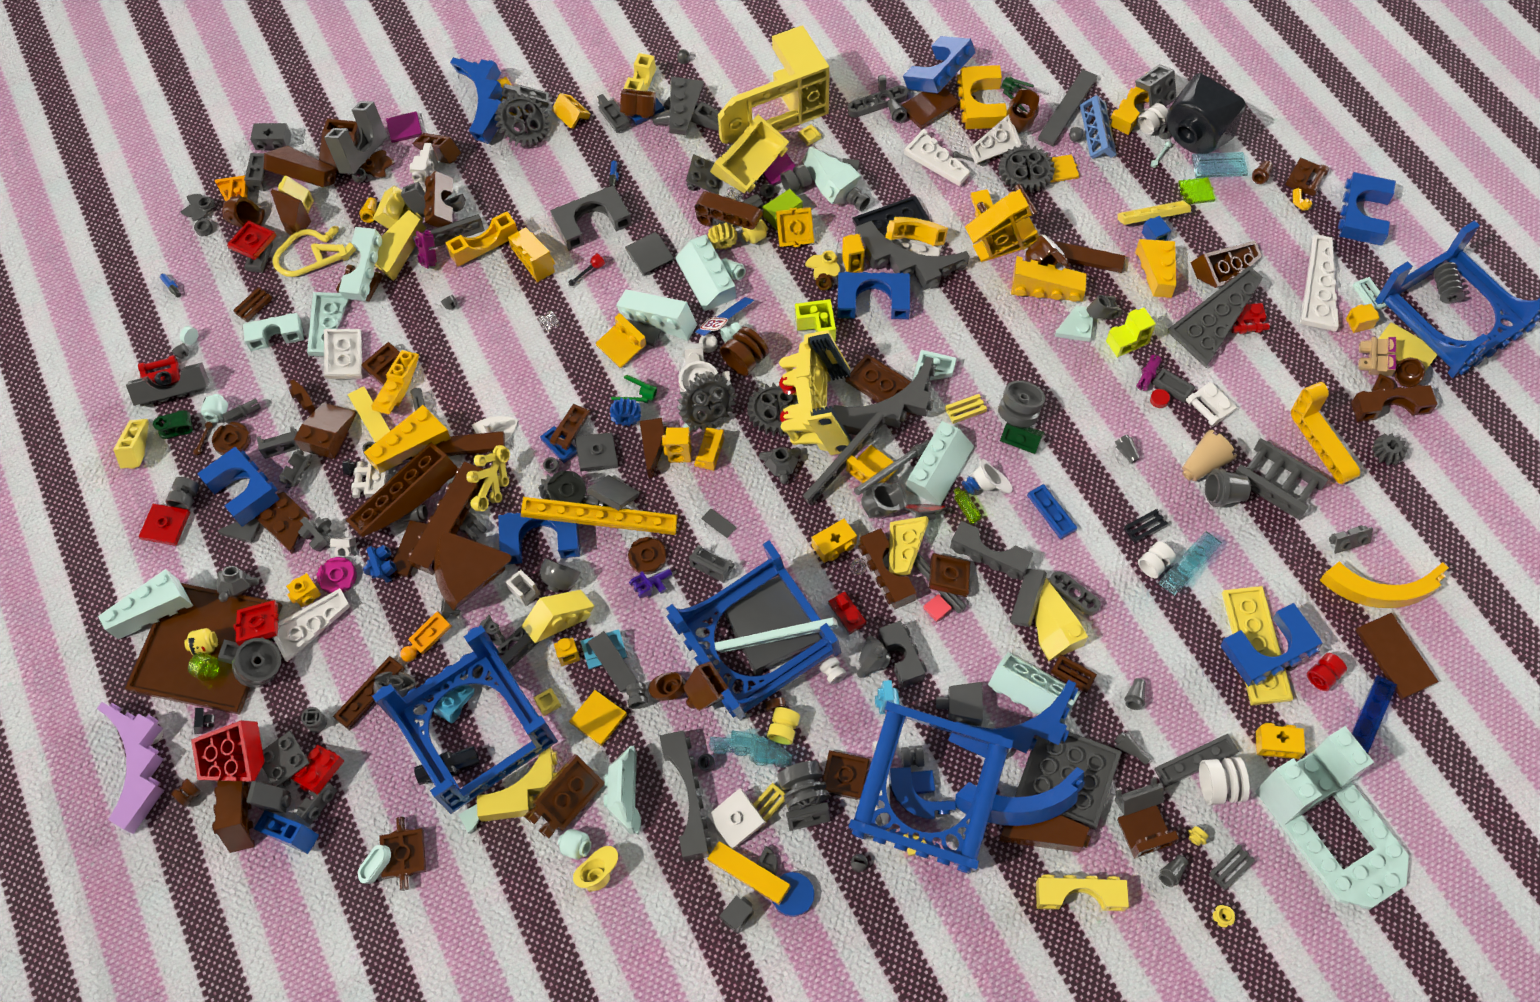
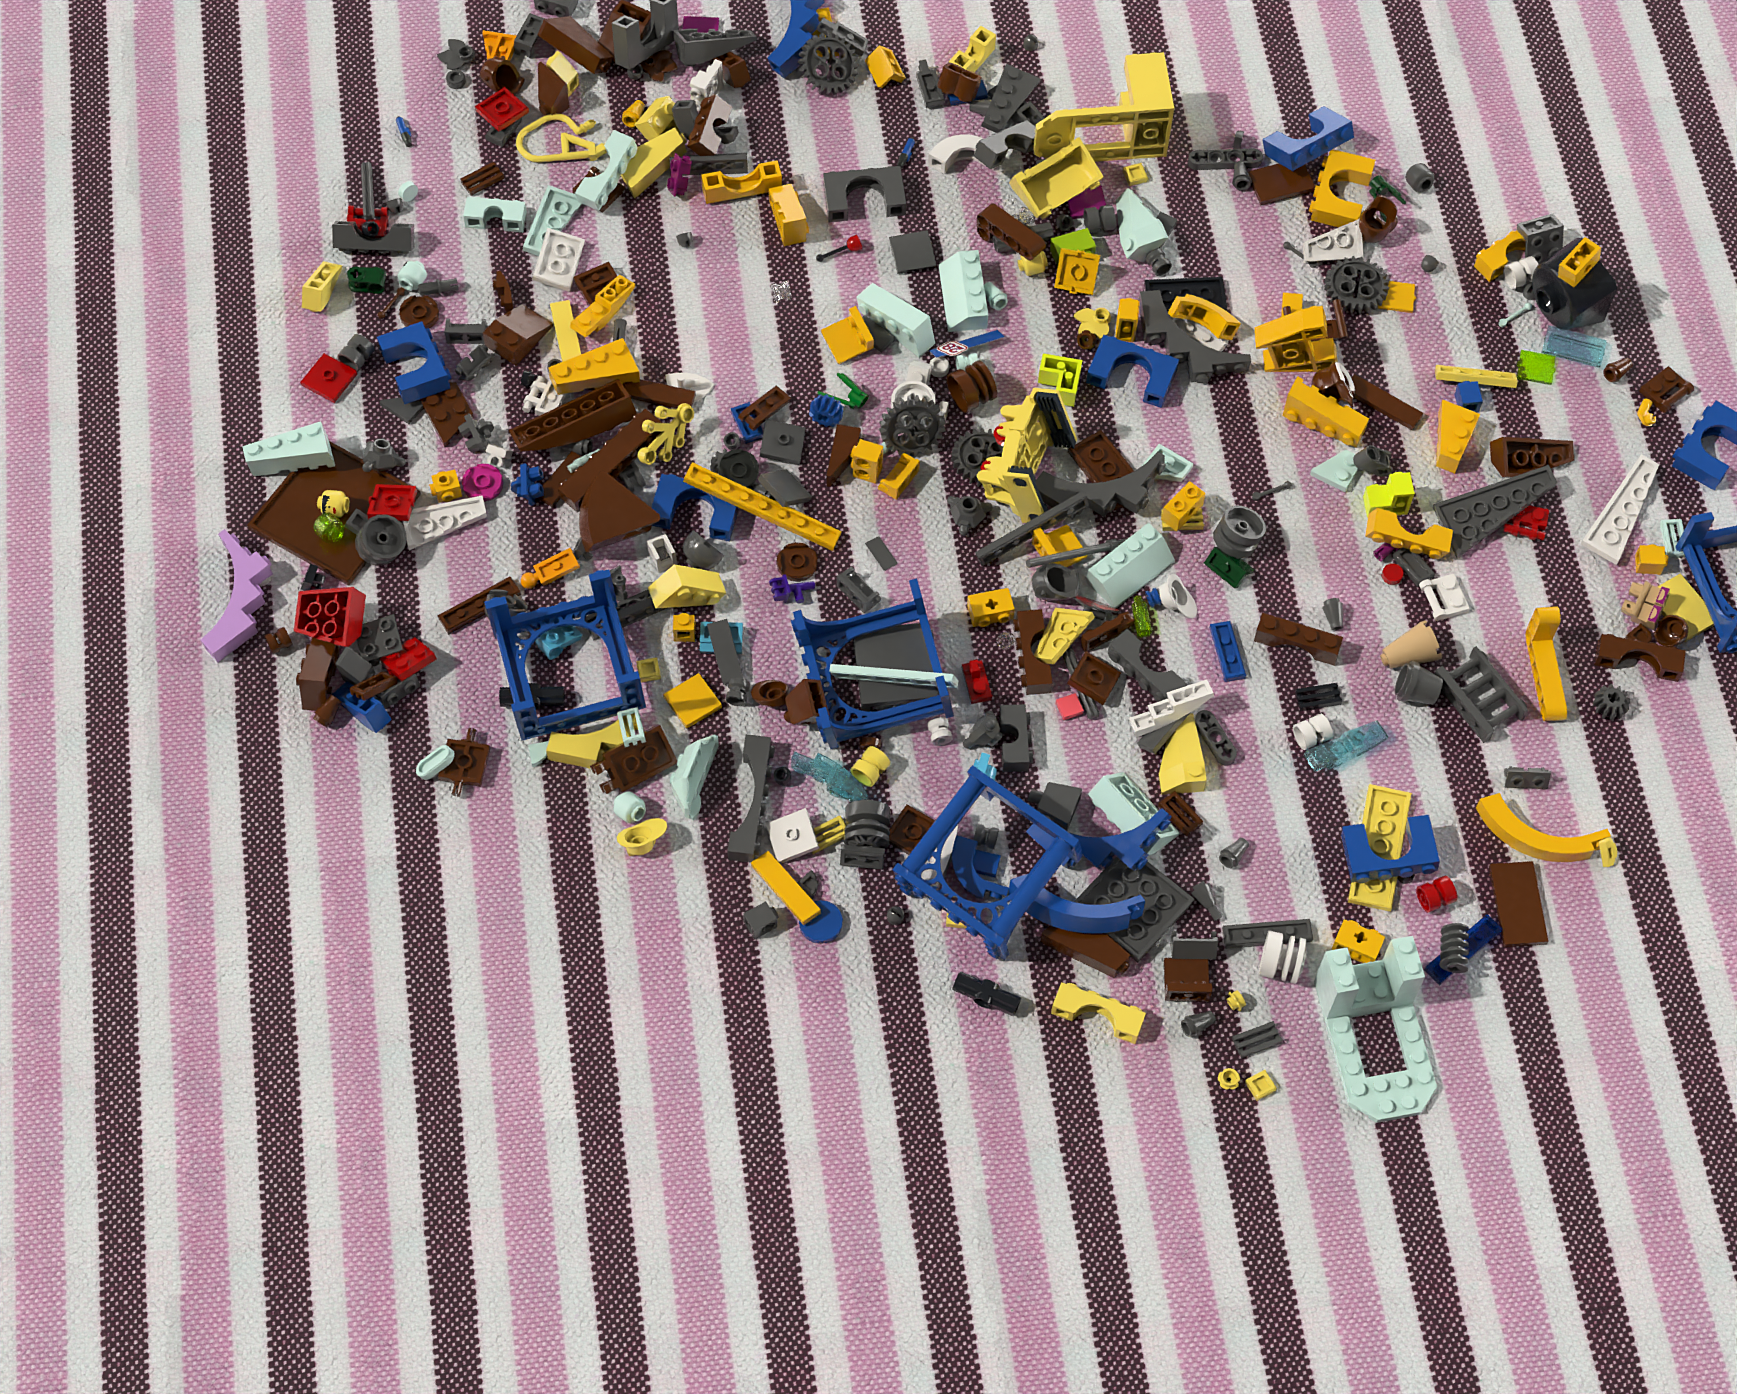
camera: 15 degrees right, 0 degrees up
dark grey wheel [301,707,327,733] -> none
dark grey hinge [686,154,721,194] -> none
light yellow gear [708,223,738,250] -> none
white wing [904,129,970,186] -> none
dark grey tile [1038,69,1098,146] -> none
medium blue fence [1080,95,1117,159] -> none
none -> reddish brown cone [313,694,342,727]
none -> reddish brown tile [350,671,397,701]
none -> dark grey axle [361,162,375,221]
none -> light aqua animal [567,449,600,473]
none -> light aqua tile [617,707,646,747]
none -> dark grey wedge [673,29,757,66]
none -> white arch [928,135,996,174]
none -> black piece [952,971,1021,1016]
none -> dark grey arch [974,120,1036,169]
none -> reddish brown hinge [1081,611,1135,652]
none -> white slope [1129,680,1214,738]
none -> yellow brick [1161,481,1206,532]
none -> light yellow tile [1245,1070,1277,1101]
none -> dark grey hinge [1252,481,1292,501]
none -> reddish brown arch [1254,612,1343,666]
none -> yellow arch [1365,508,1453,559]
none -> dark grey head [1405,163,1435,192]
none -> dark grey piece [1439,923,1469,973]
none -> yellow brick [1558,237,1601,287]
none -> light yellow piece [1599,837,1617,867]

